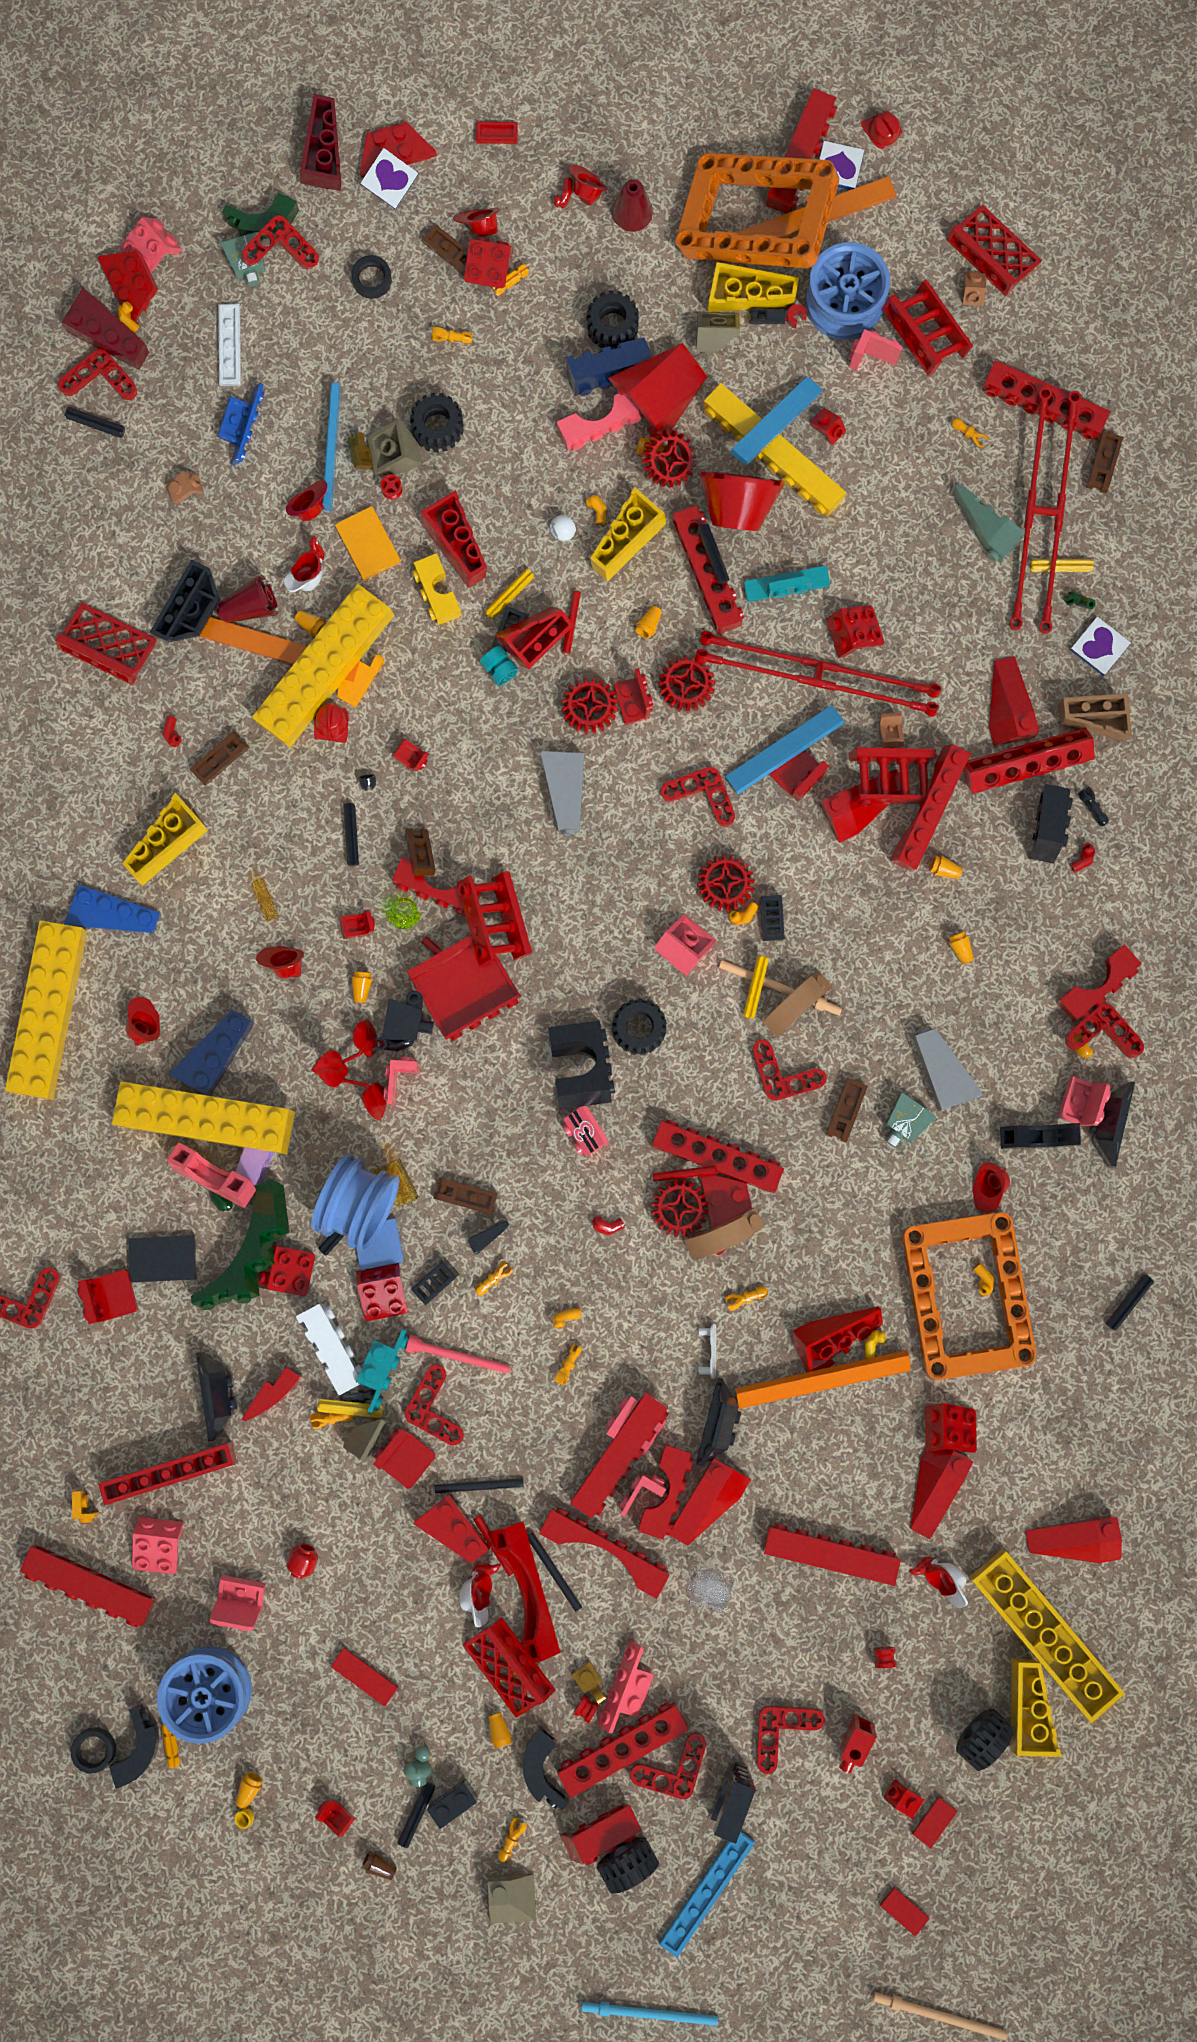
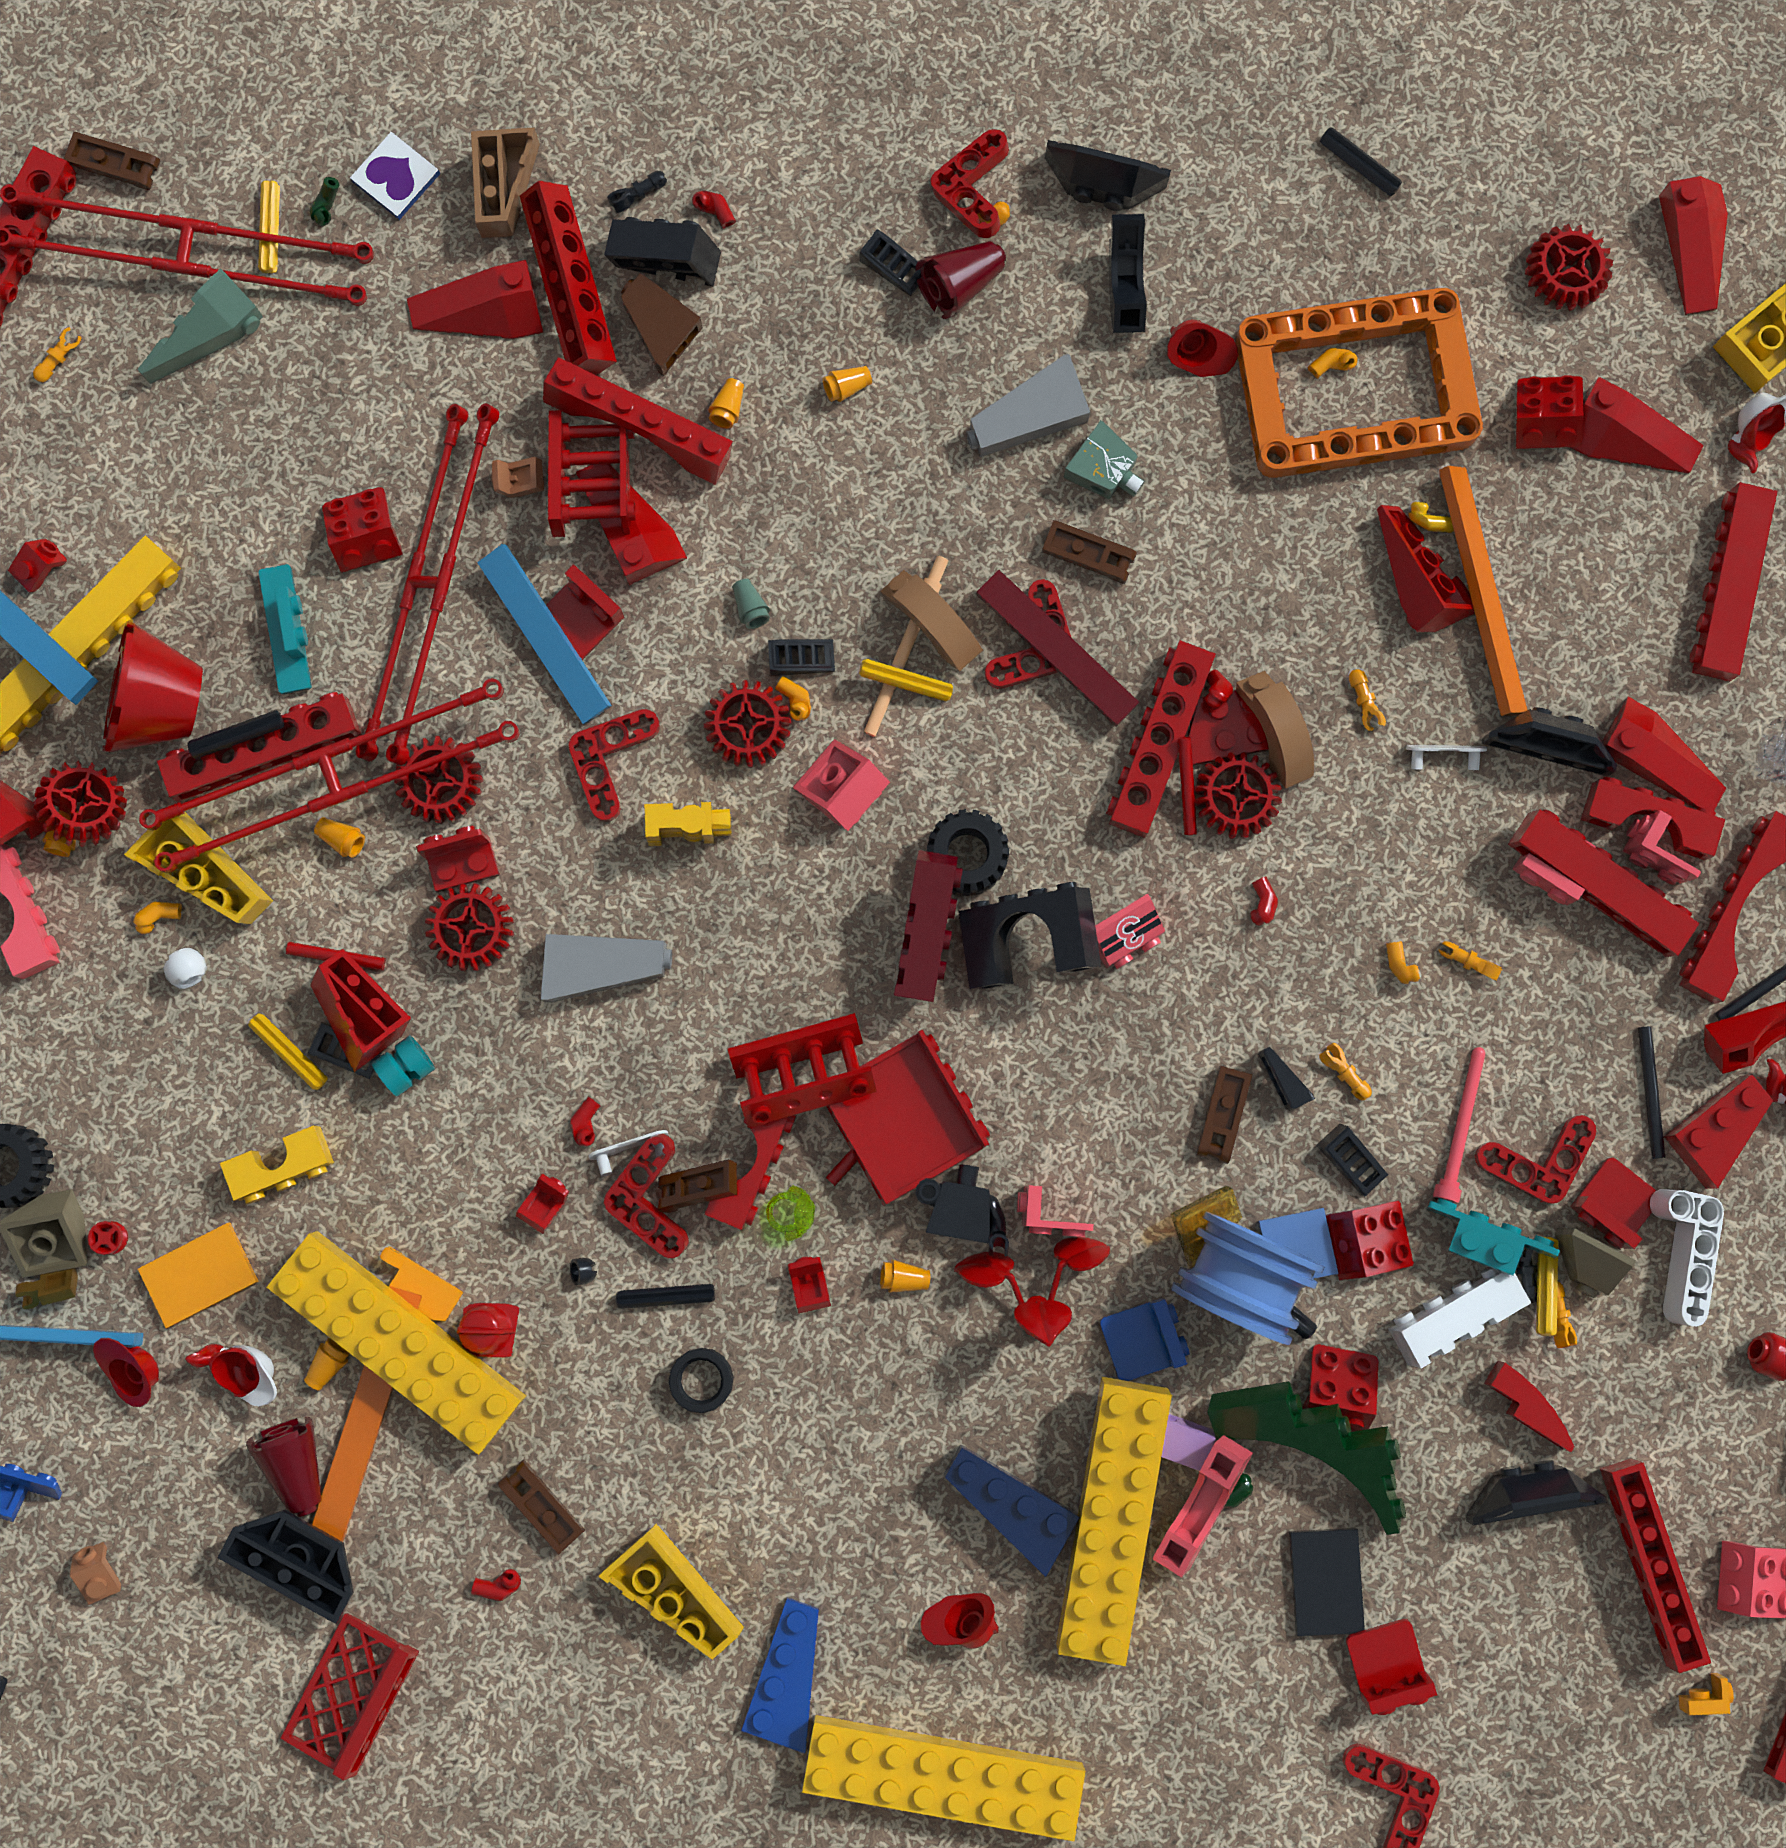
camera: 90 degrees left, 0 degrees up
clear yellow axle [252,879,279,922] -> none
red piece [256,946,304,978] -> none
red wedge [420,490,487,588] -> none
red bar [473,1515,513,1577] -> none
red arch [1056,944,1142,1022] -> none
coral bracket [1057,1076,1111,1126] -> none
none -> red bar [139,678,520,873]
none -> red arm [570,1096,601,1147]
none -> white piece [589,1130,669,1176]
none -> red beam [604,1134,689,1258]
none -> reddish brown slope [621,272,703,376]
none -> yellow hips [644,802,732,846]
none -> black tyre [668,1348,734,1414]
none -> sand green cone [732,579,770,629]
none -> black slope [859,229,922,297]
none -> dark red wedge [894,850,963,1002]
none -> dark red cone [915,241,1006,319]
none -> dark red tile [976,570,1139,727]
none -> blue bracket [1100,1298,1190,1381]
none -> red arm [1205,669,1233,709]
none -> red gear [1525,223,1614,312]
none -> white beam [1650,1189,1724,1326]

